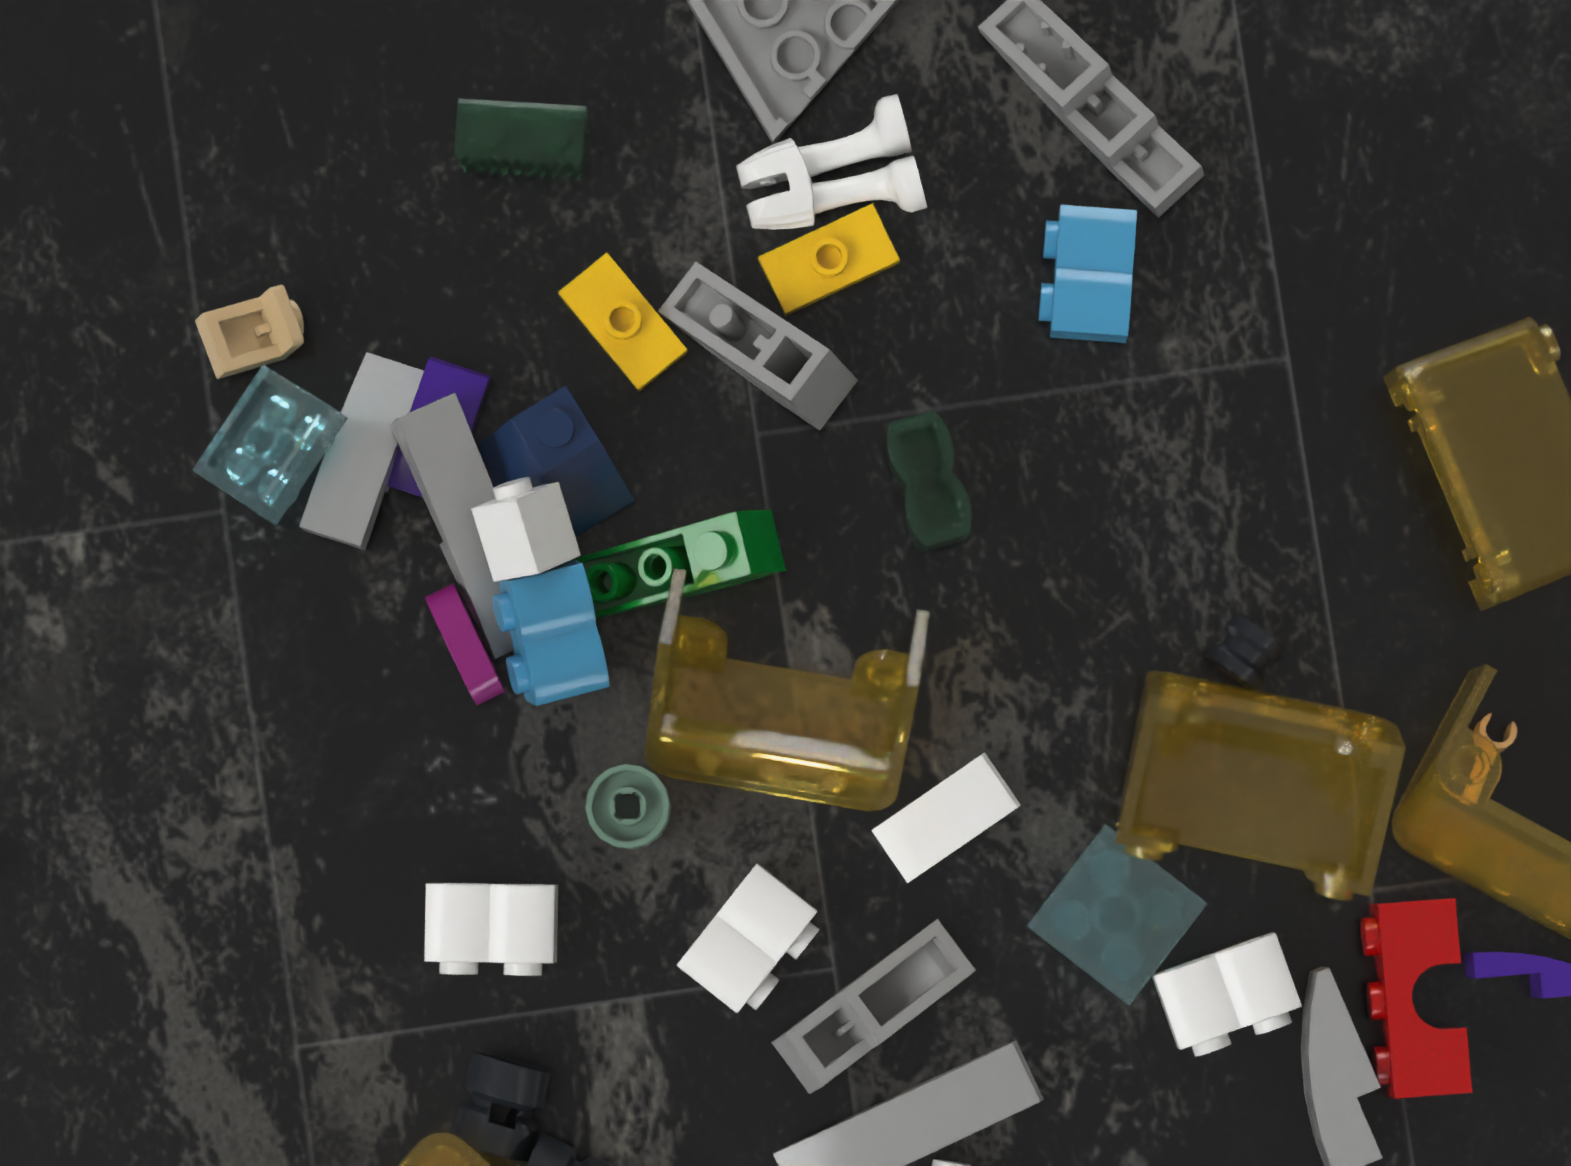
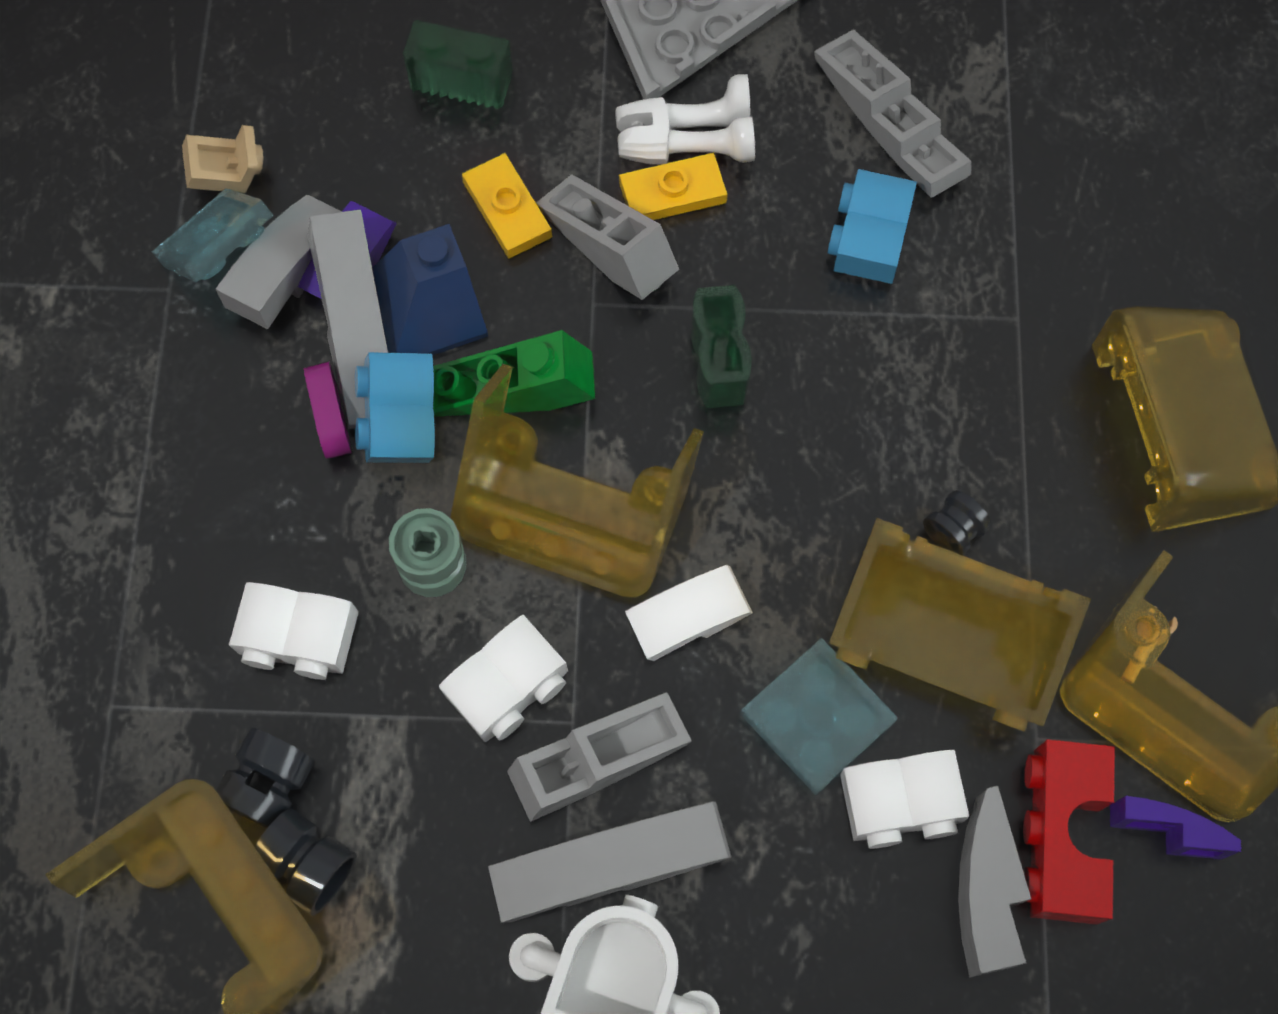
camera: 10 degrees right, 15 degrees down
white brick [471,477,581,582] -> none

